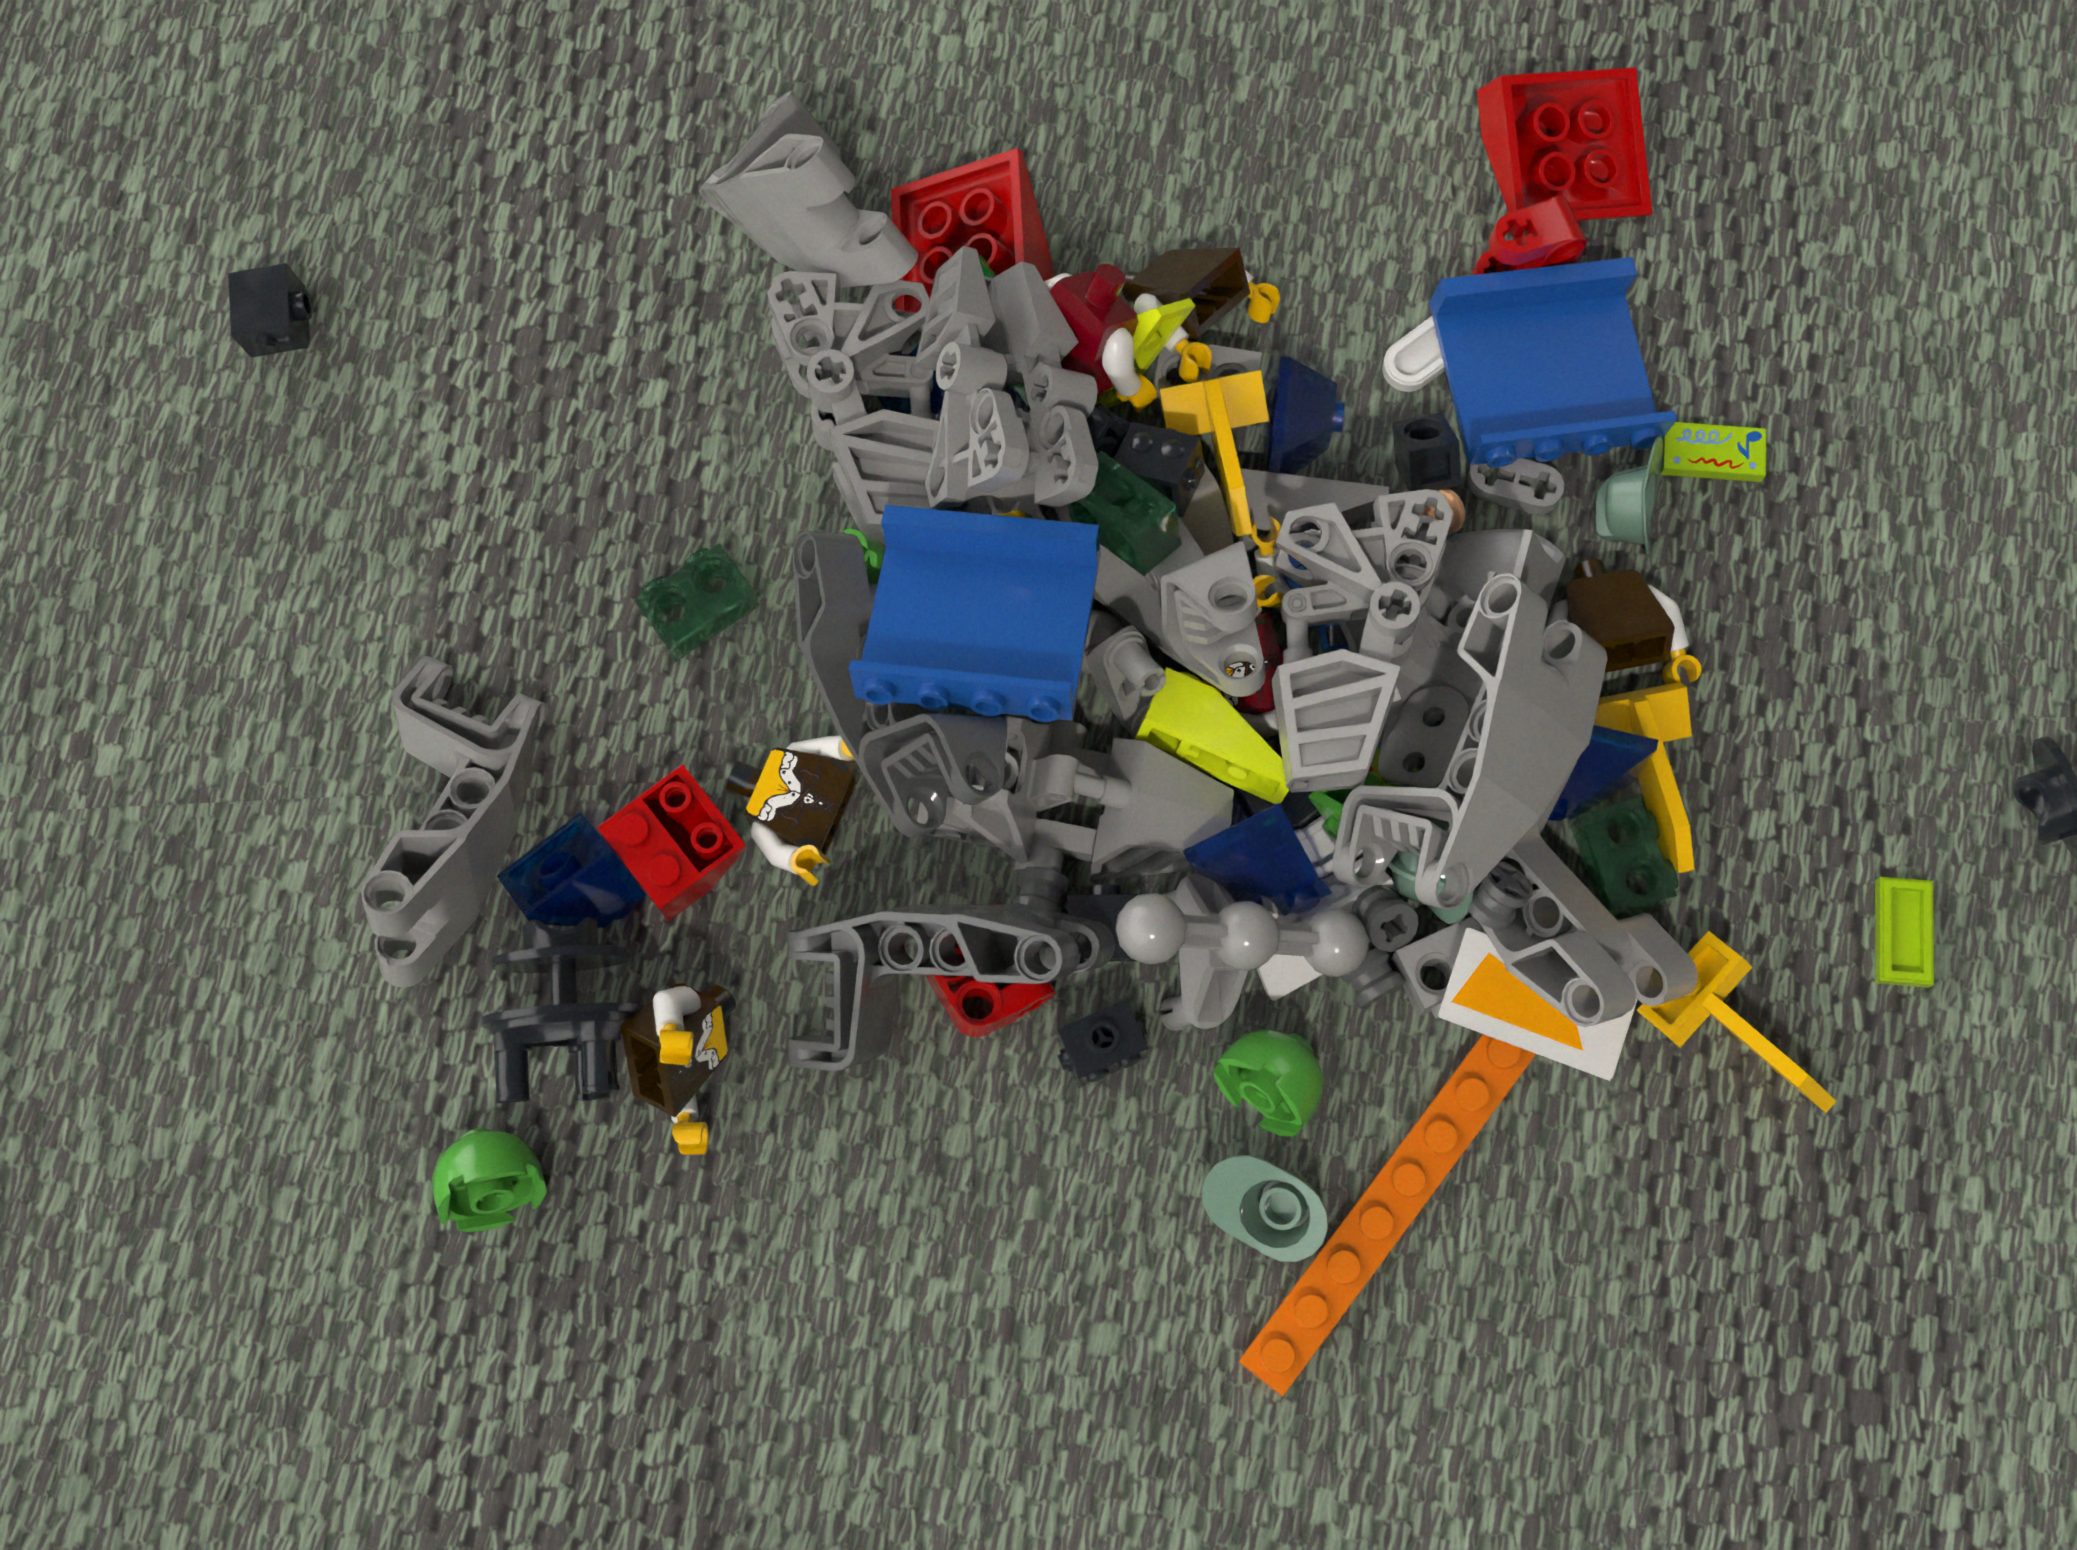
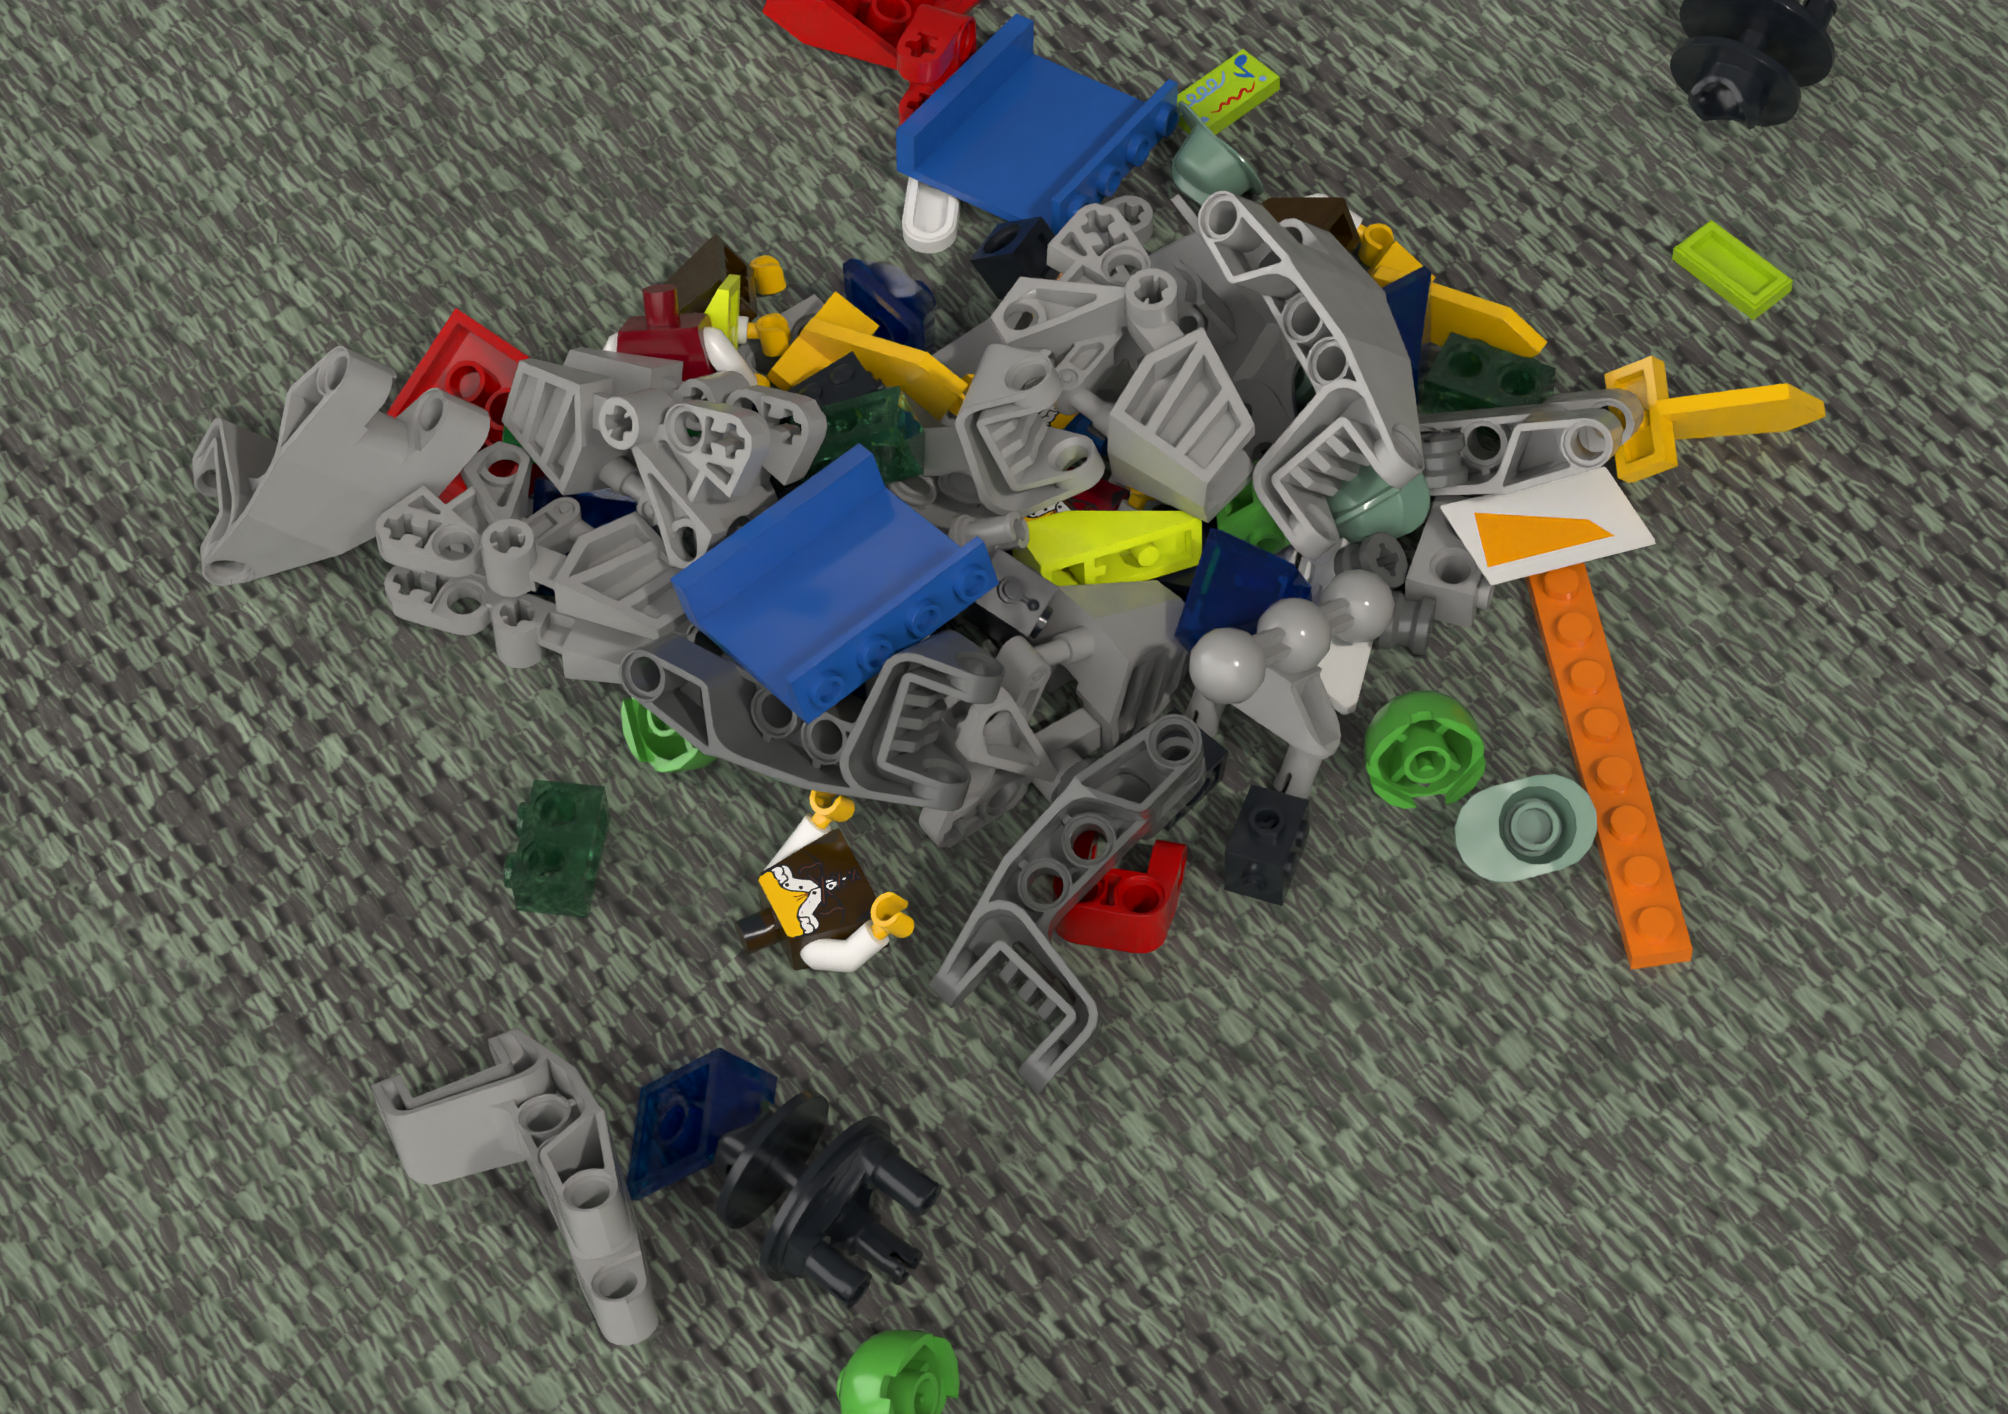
camera: 45 degrees left, 20 degrees down
red slope [597,764,747,922] -> none
torso [620,983,736,1155] -> none
none -> black head [957,547,1058,645]

